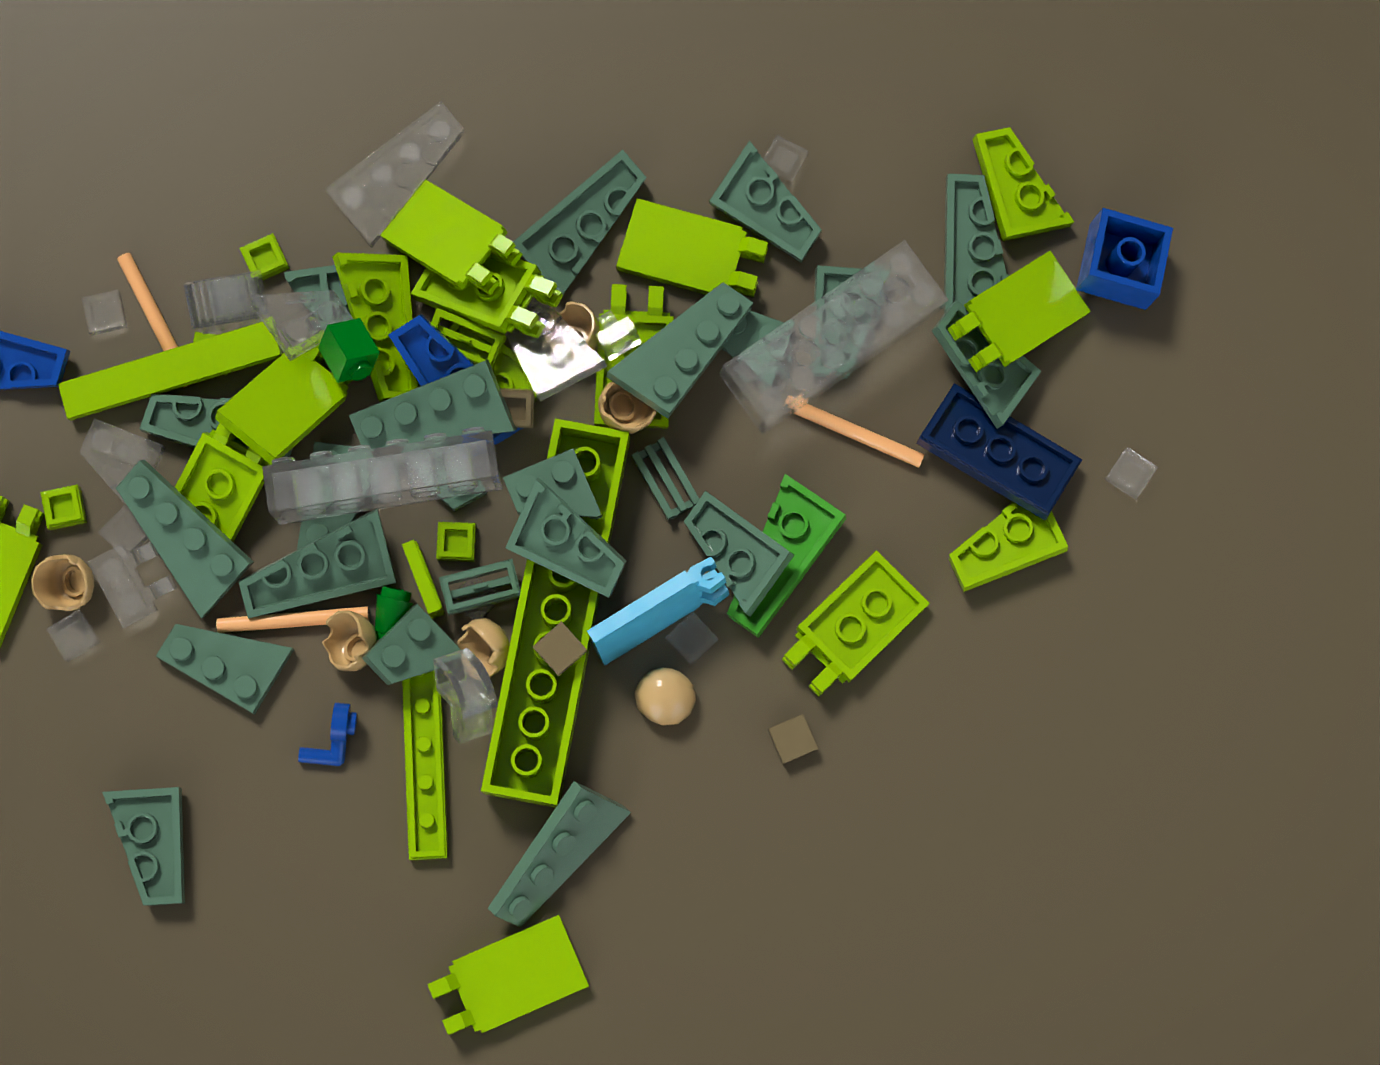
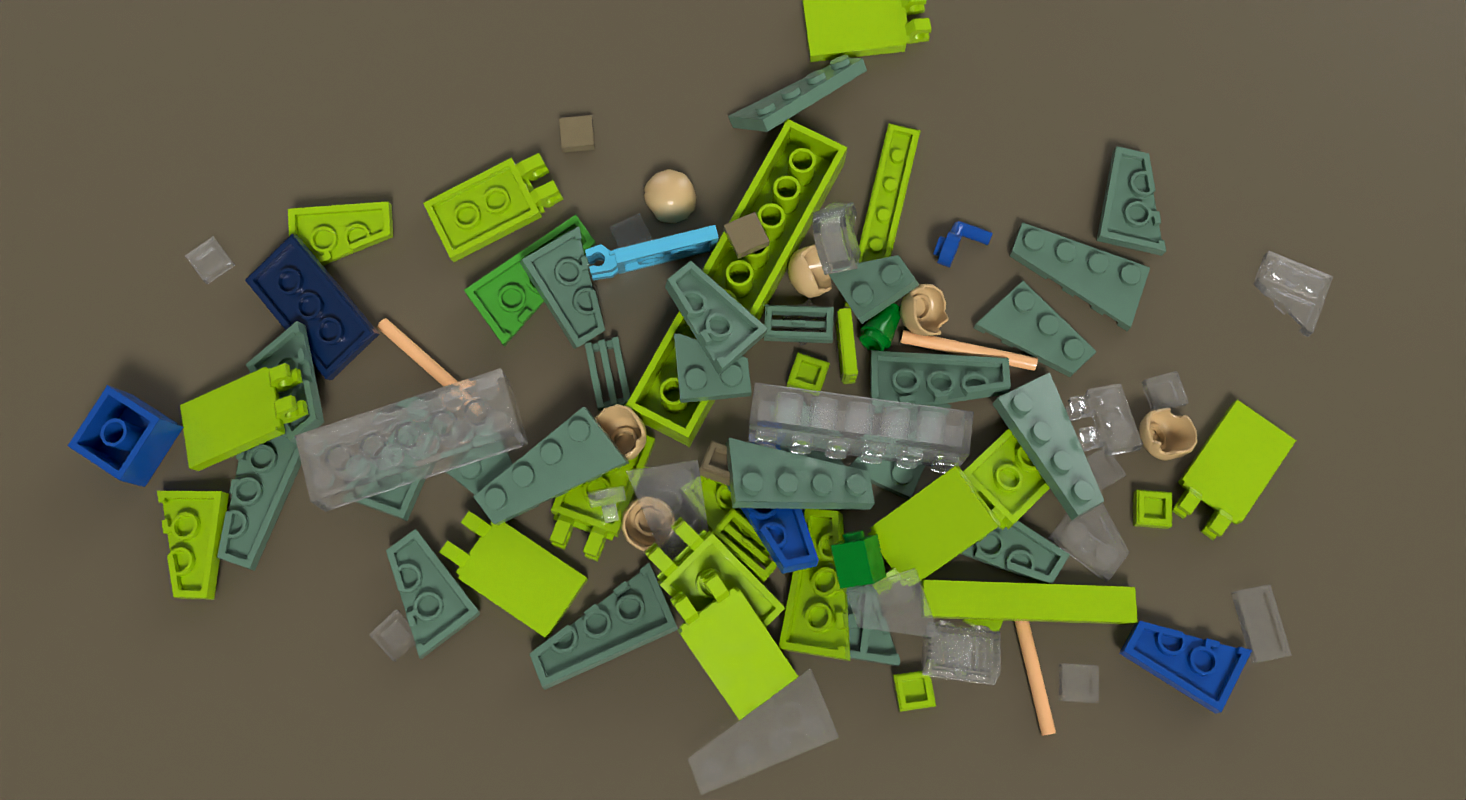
camera: 160 degrees left, 5 degrees down
none -> sand green wing [1010,222,1150,331]

